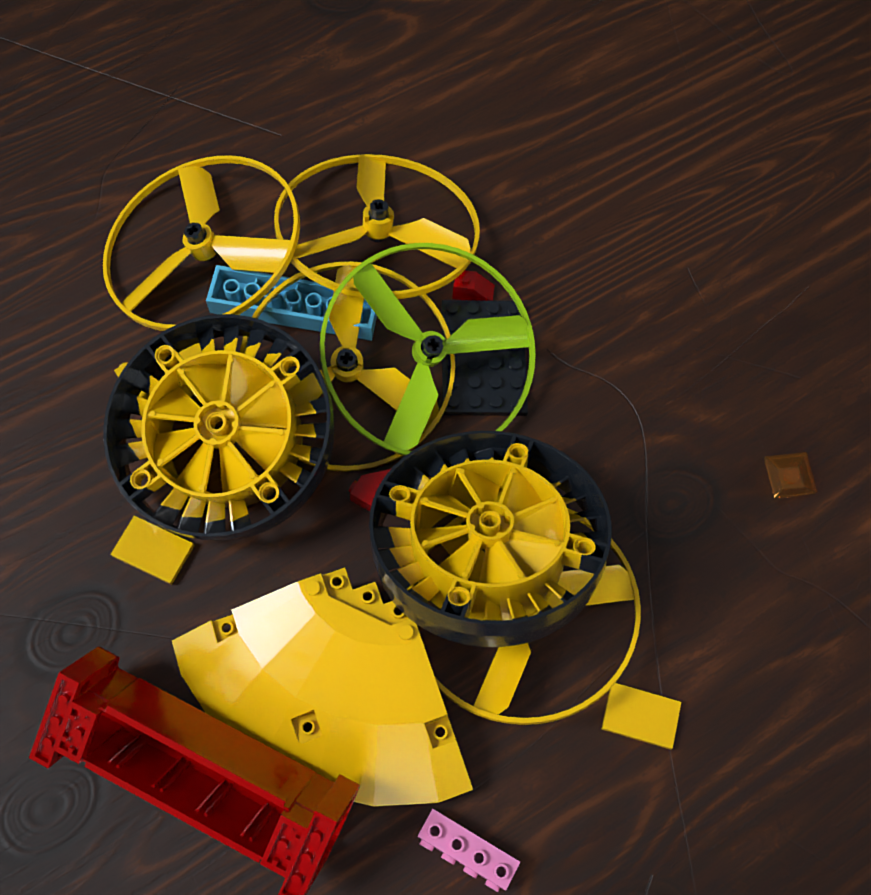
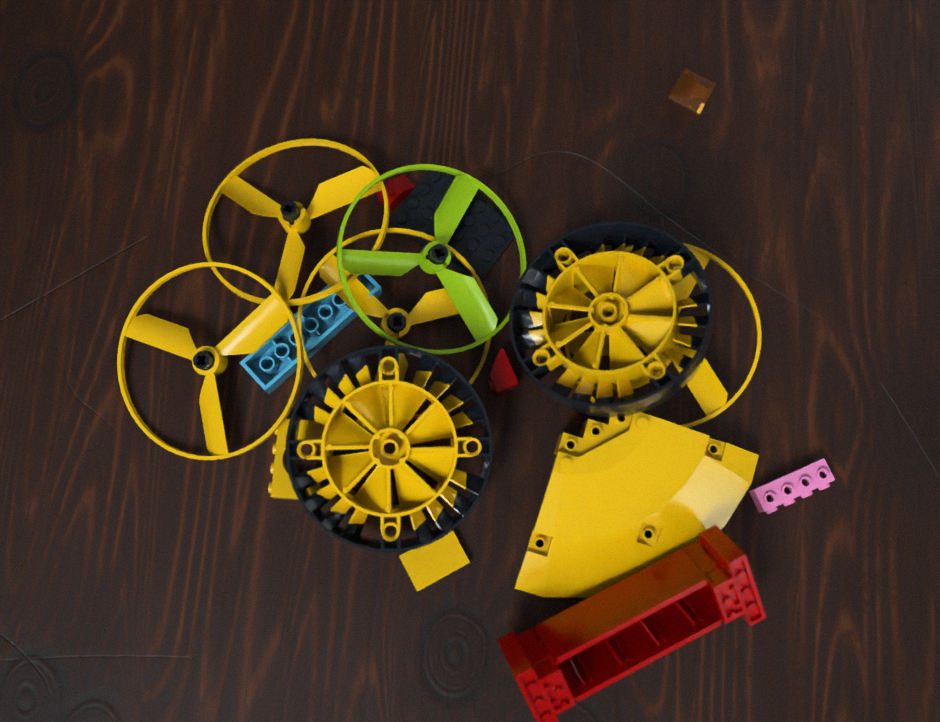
camera: 50 degrees left, 10 degrees up
yellow tile [601,683,681,750] -> none

